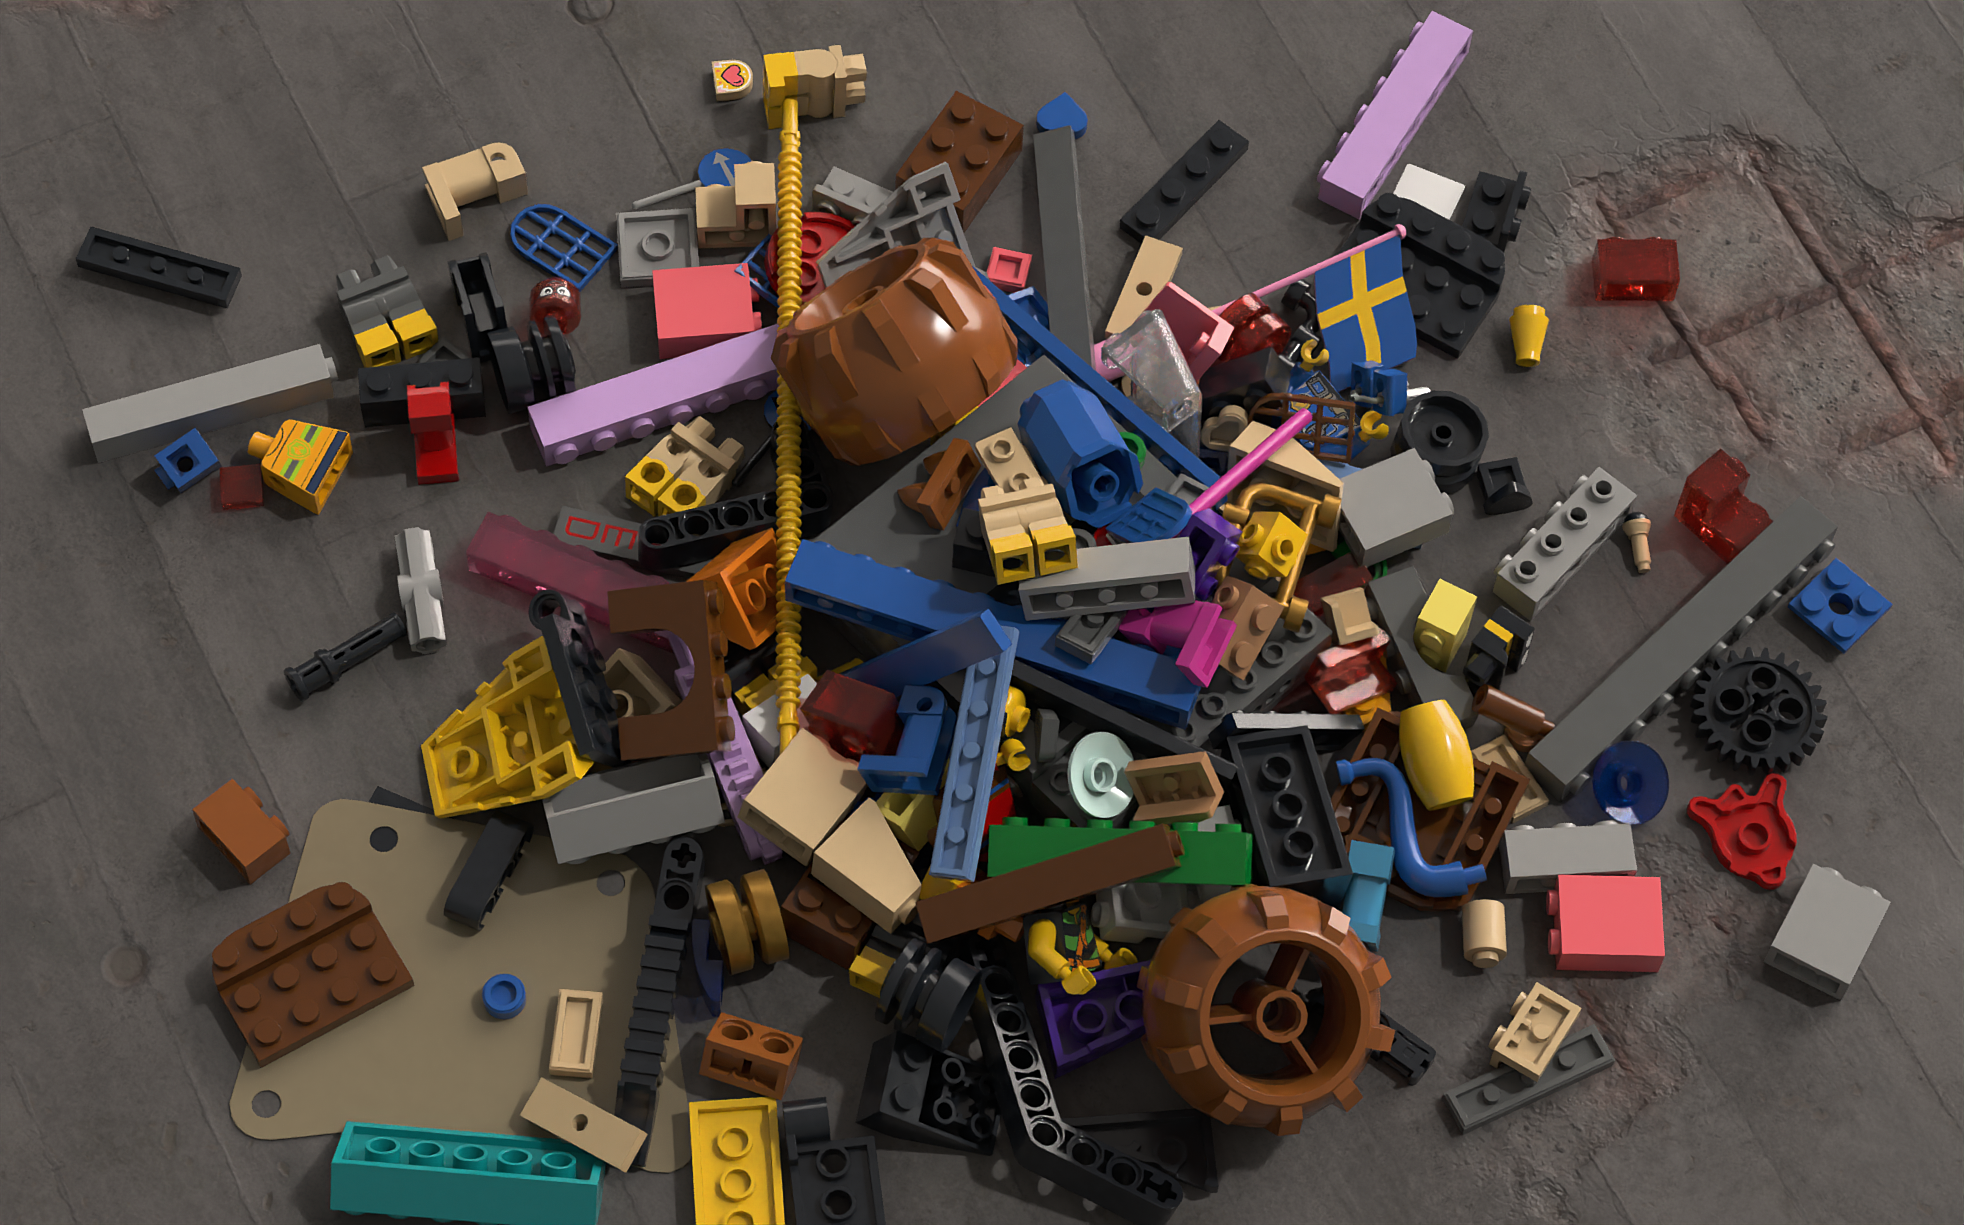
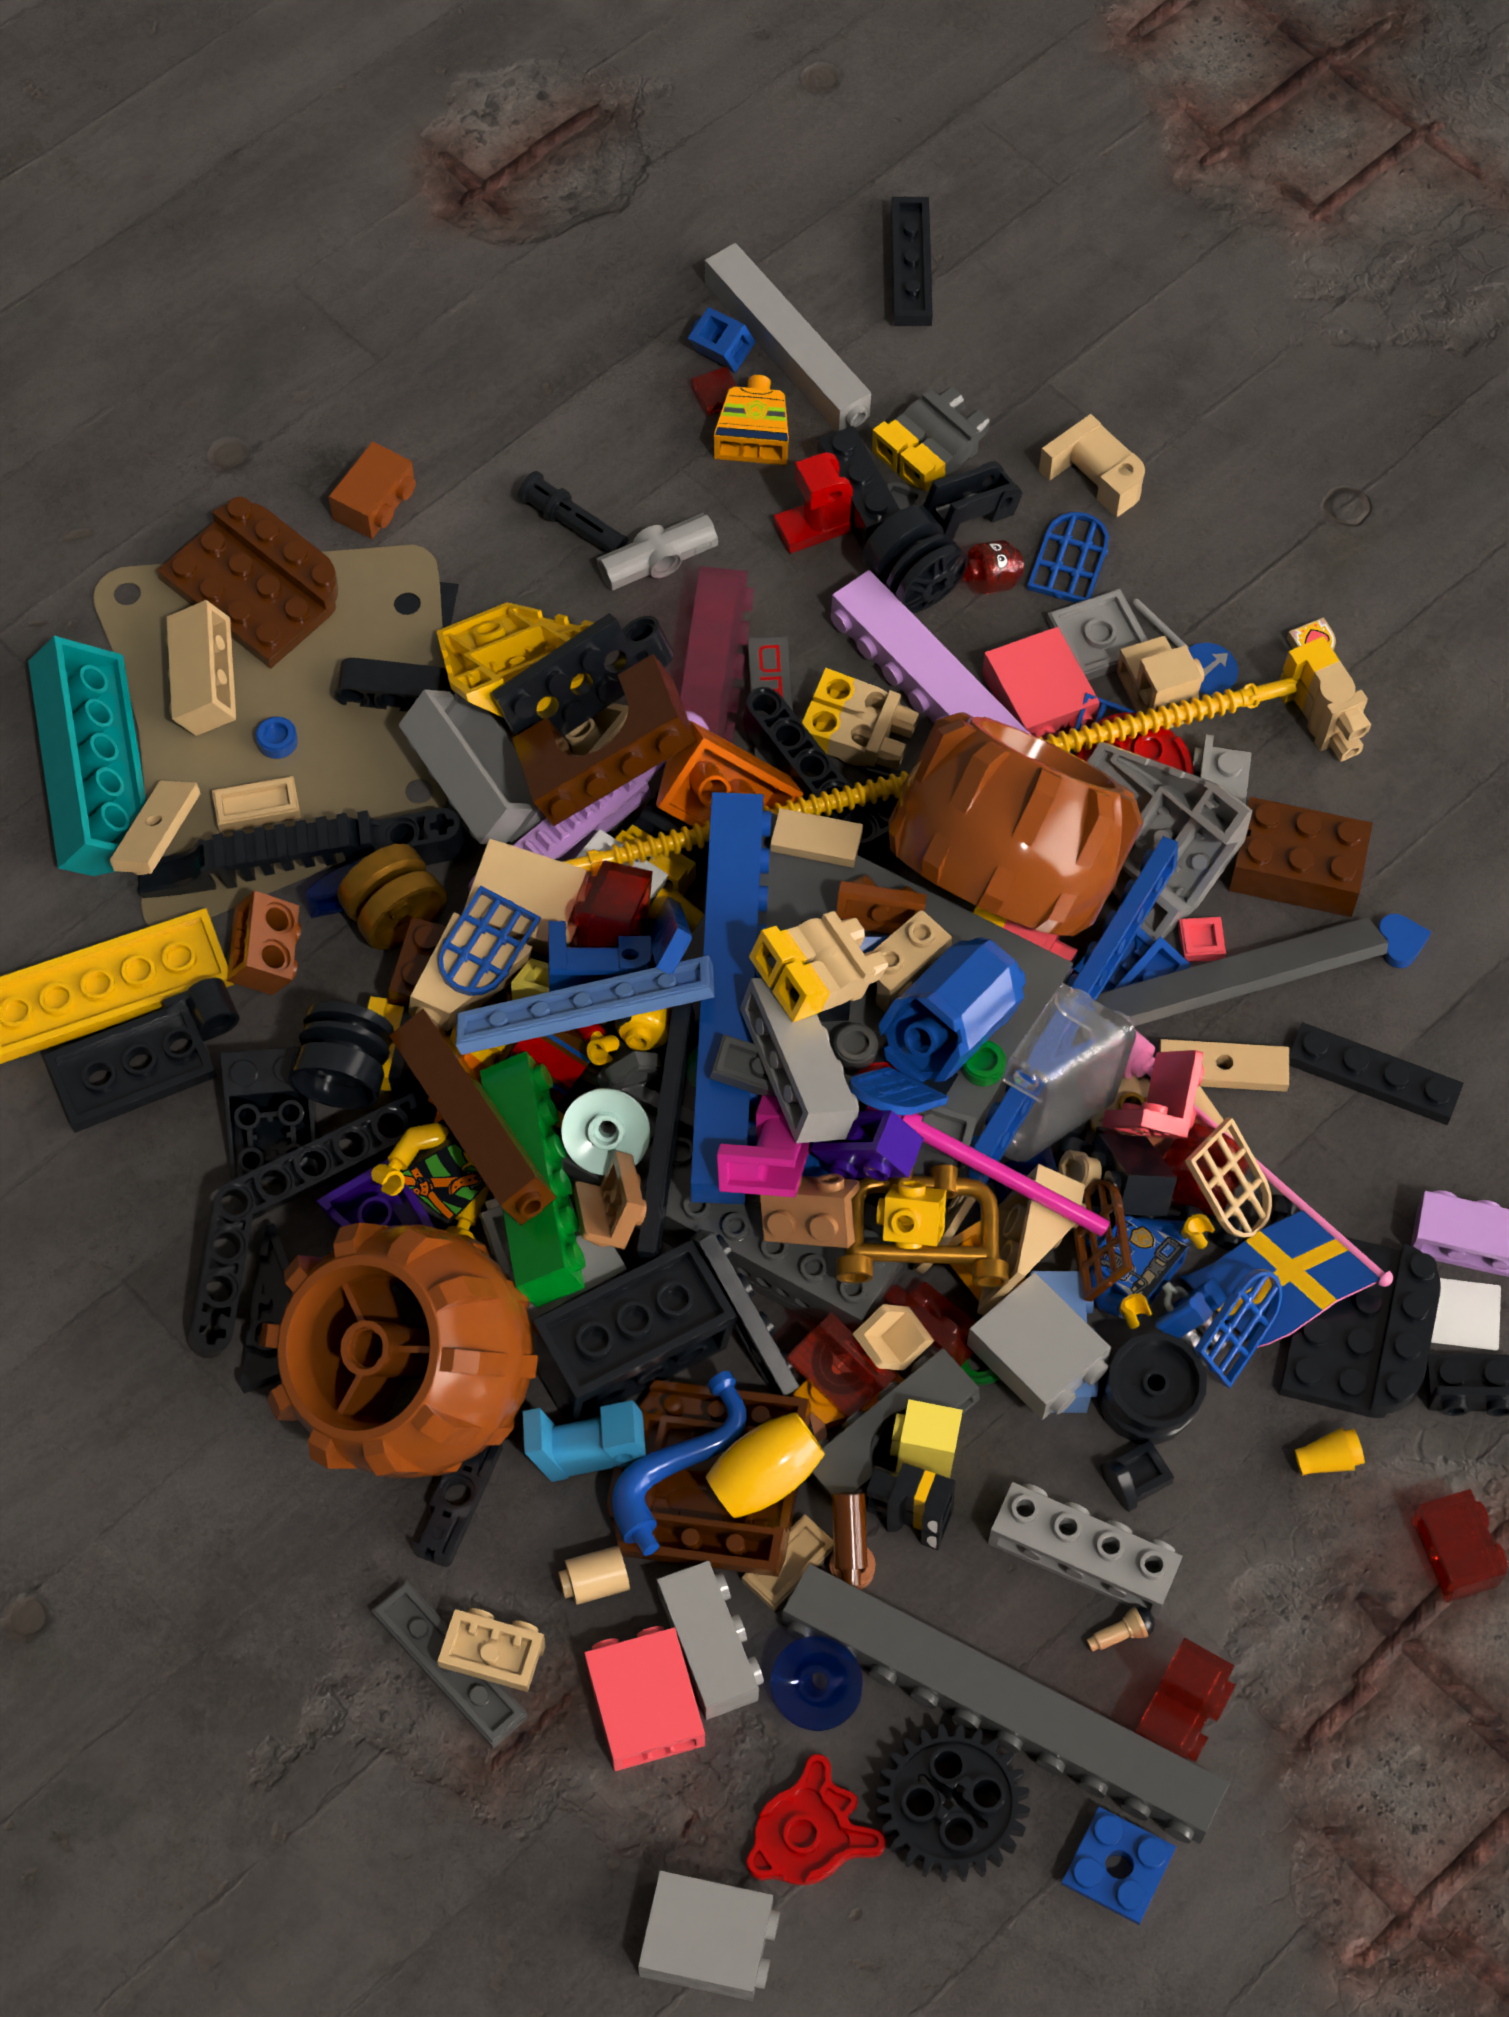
camera: 75 degrees right, 0 degrees up
none -> tan brick [166,600,236,736]
none -> blue window [438,886,541,996]
none -> tan tile [770,808,863,868]
none -> tan window [1185,1118,1272,1237]
none -> blue window [1194,1269,1282,1388]

